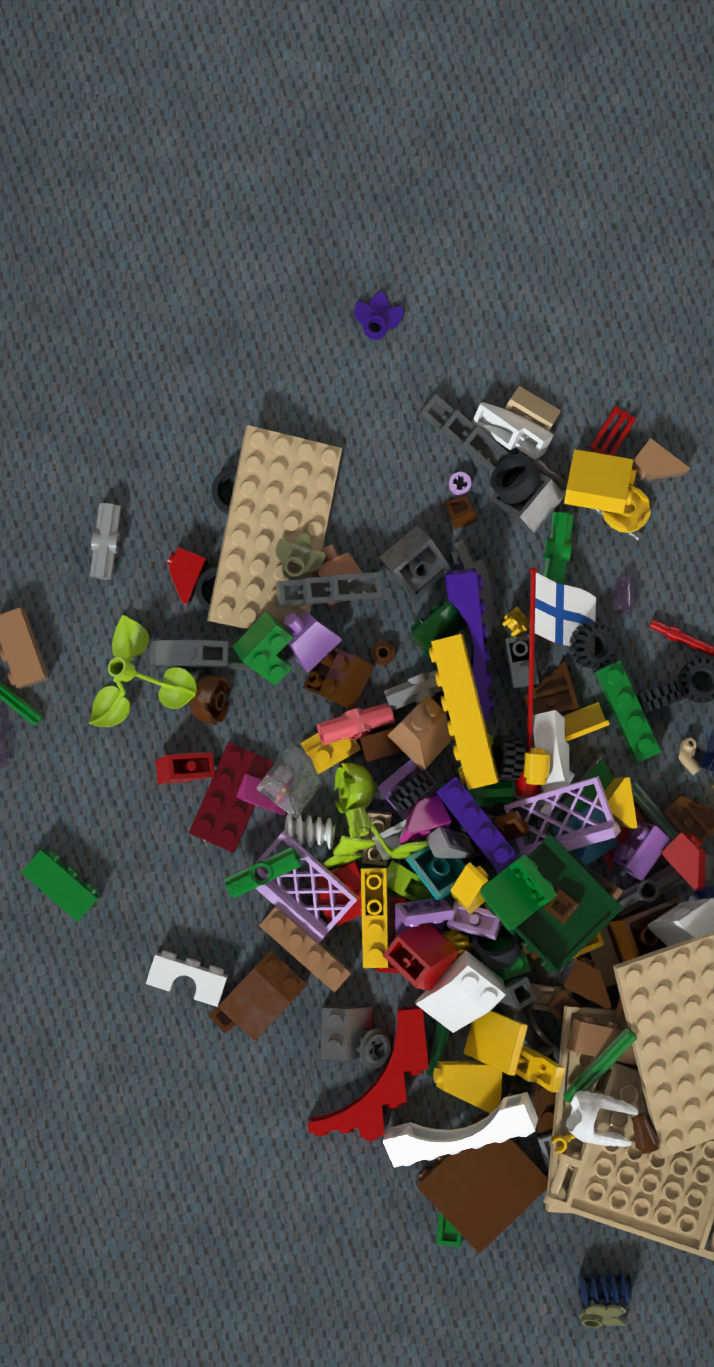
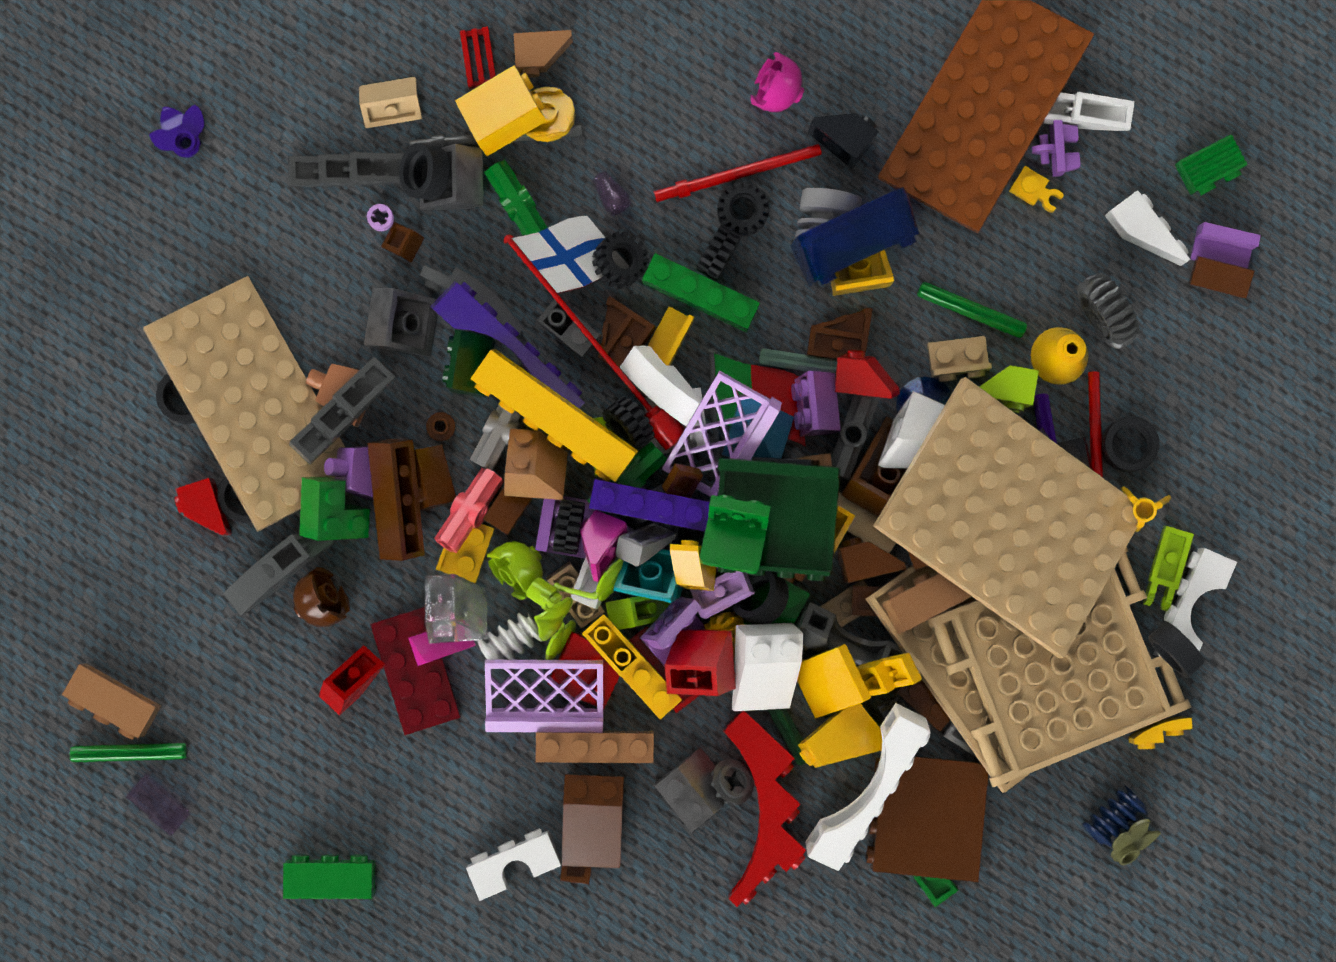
camera: 40 degrees left, 0 degrees up
lime plant [89,615,197,727] -> none
light grey piece [90,503,121,580] -> none
green piece [224,846,302,899] -> none
olive plate [276,533,325,580] -> none
white slope [472,402,553,460] -> none
yellow plate [502,607,530,637] -> none
yellow brick [524,748,551,785] -> none
reddish brown tile [543,887,580,924] -> none
yellow hand [551,1133,576,1153] -> none
green axle [563,1028,637,1103] -> none
white piece [566,1090,638,1147] -> none
yellow slope [597,777,637,829] -> none
reddish brown cone [631,1113,660,1154] -> none
tan arm [678,738,702,776] -> none
none -> reddish brown brick [367,439,425,561]
none -> yellow slope [1129,716,1192,749]

